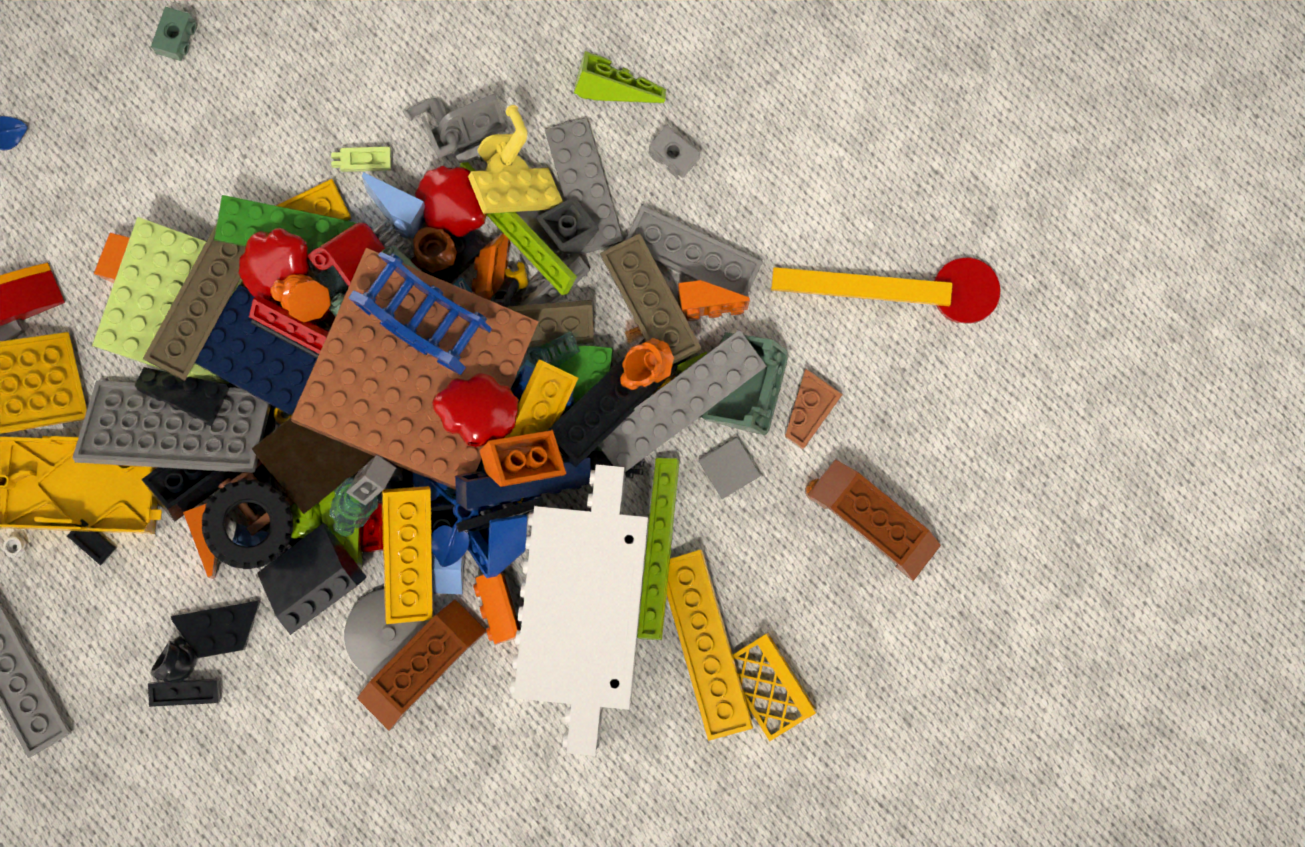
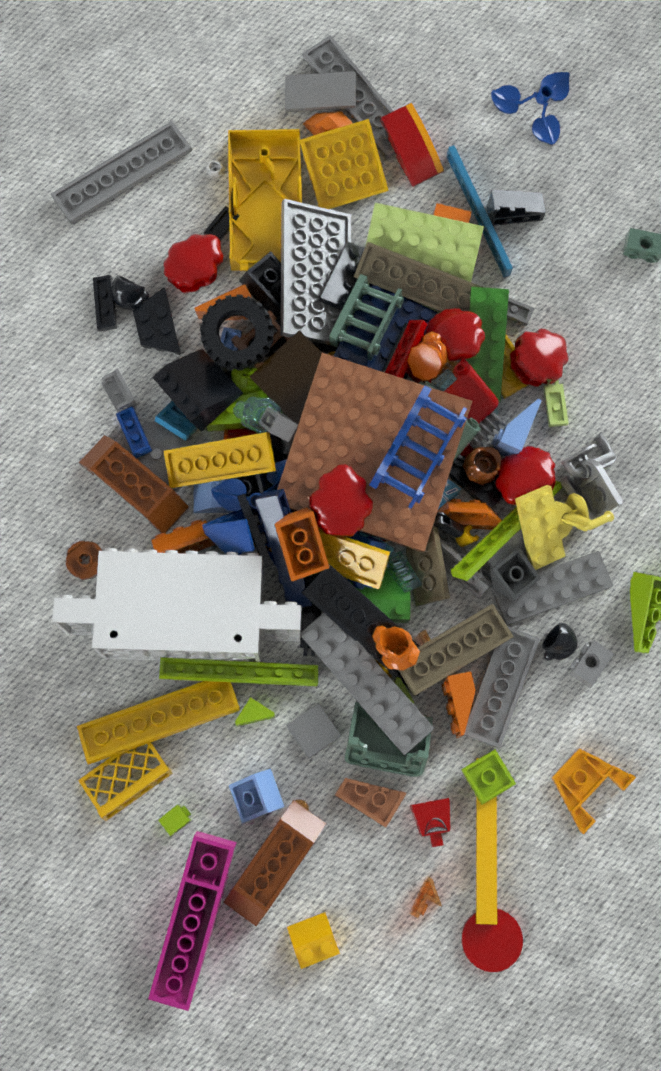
camera: 80 degrees right, 5 degrees down
none -> dark orange plate [66,541,102,580]
none -> light grey hinge [101,368,137,413]
none -> blue tile [116,406,152,459]
none -> dark pink slope [148,831,237,1011]
none -> dark azure plate [155,401,198,441]
none -> lime brick [158,804,191,836]
none -> red piece [163,234,223,294]
none -> light blue slope [229,769,284,823]
none -> lime slope [235,697,275,726]
none -> yellow slope [287,912,340,969]
none -> sand green fence [329,274,404,361]
none -> clear orange slope [409,876,442,918]
none -> red torso [410,798,450,847]
none -> dark azure tile [446,145,513,278]
none -> lime tile [461,749,516,805]
none -> wedge [487,190,546,226]
none -> light grey plate [507,298,534,327]
none -> red piece [510,328,569,387]
none -> black piece [542,622,578,661]
none -> light orange wing [551,748,636,834]

